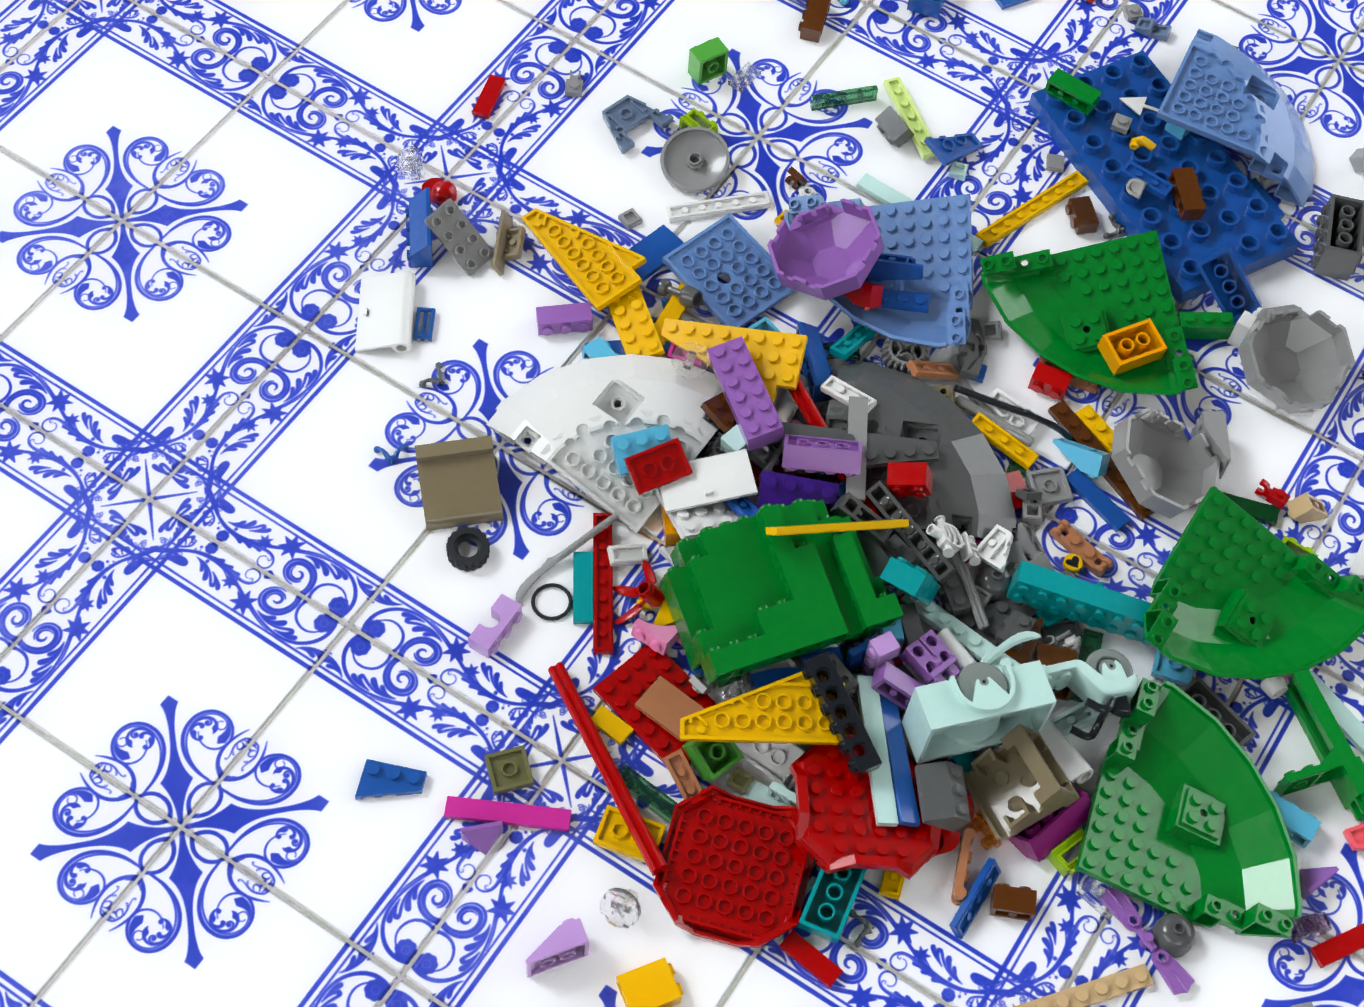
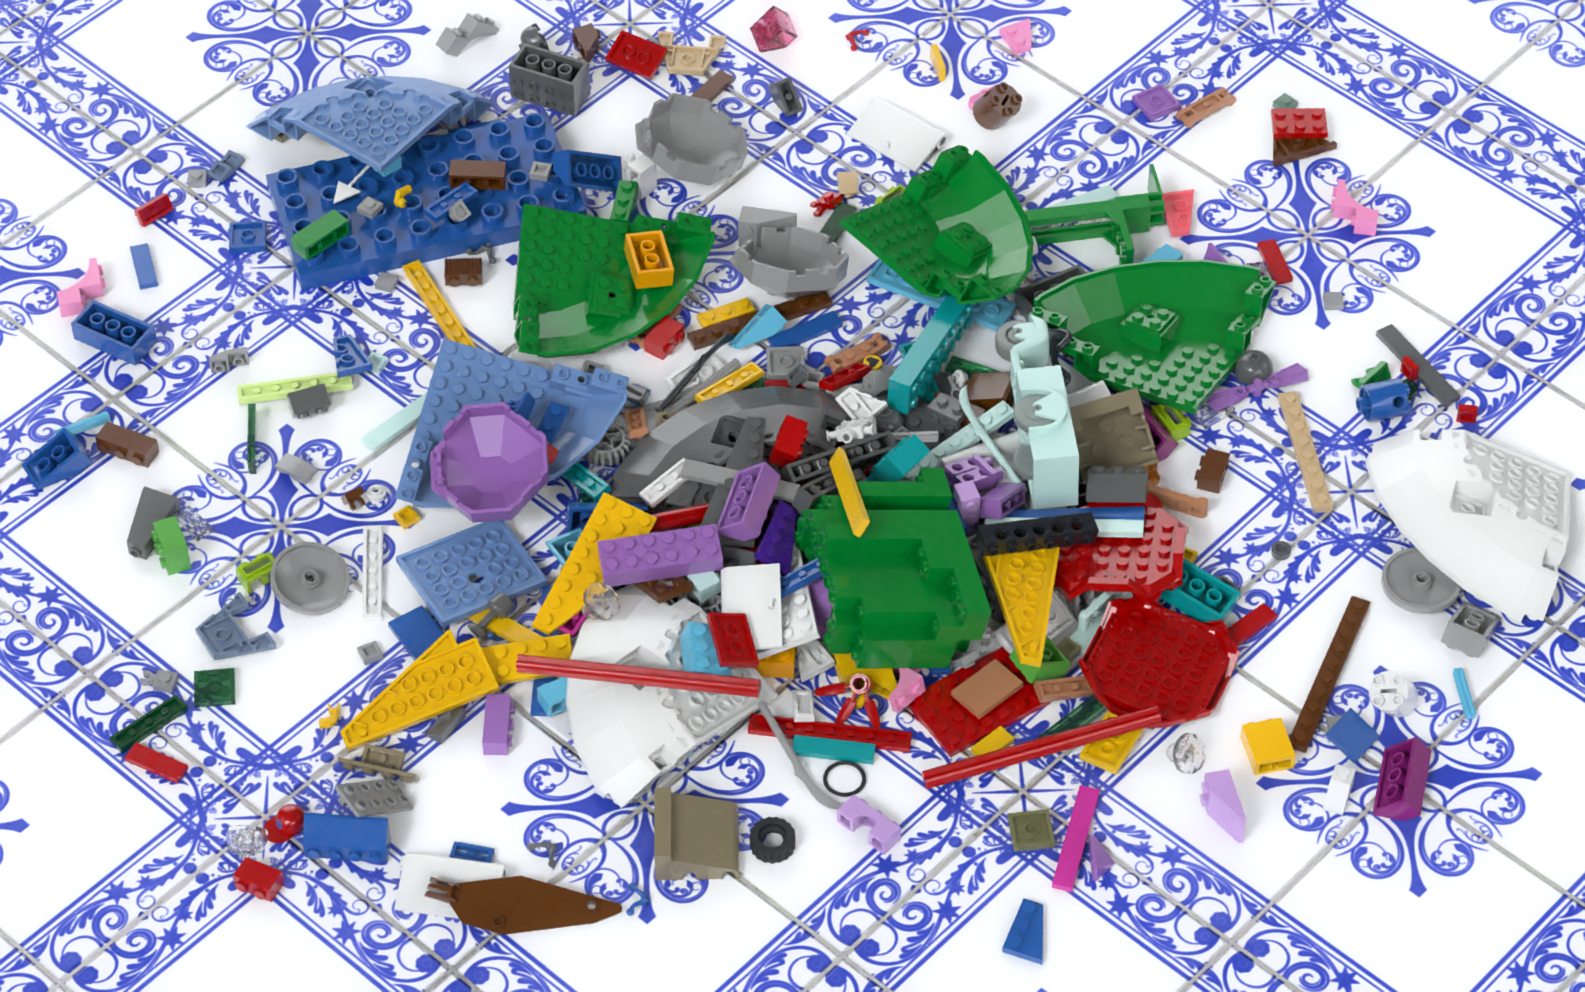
camera: 75 degrees left, 10 degrees down
blue tile [949,858,1001,939] -> none
none -> dark green tile [109,694,188,754]
none -> dark grey slope [127,486,181,560]
none -> clear green plate [194,668,236,708]
none -> light grey slope [209,347,249,373]
none -> blue tile [229,221,267,253]
none -> red brick [233,857,284,902]
none -> light grey slope [275,453,318,484]
none -> yellow arm [319,703,341,729]
none -> reddish brown wing [424,876,622,935]
none -> dark grey slope [425,707,466,744]
none -> axle [516,654,761,698]
none -> light grey plate [529,161,552,182]
none -> red tile [819,362,871,392]
none -> dark grey tile [1271,541,1291,560]

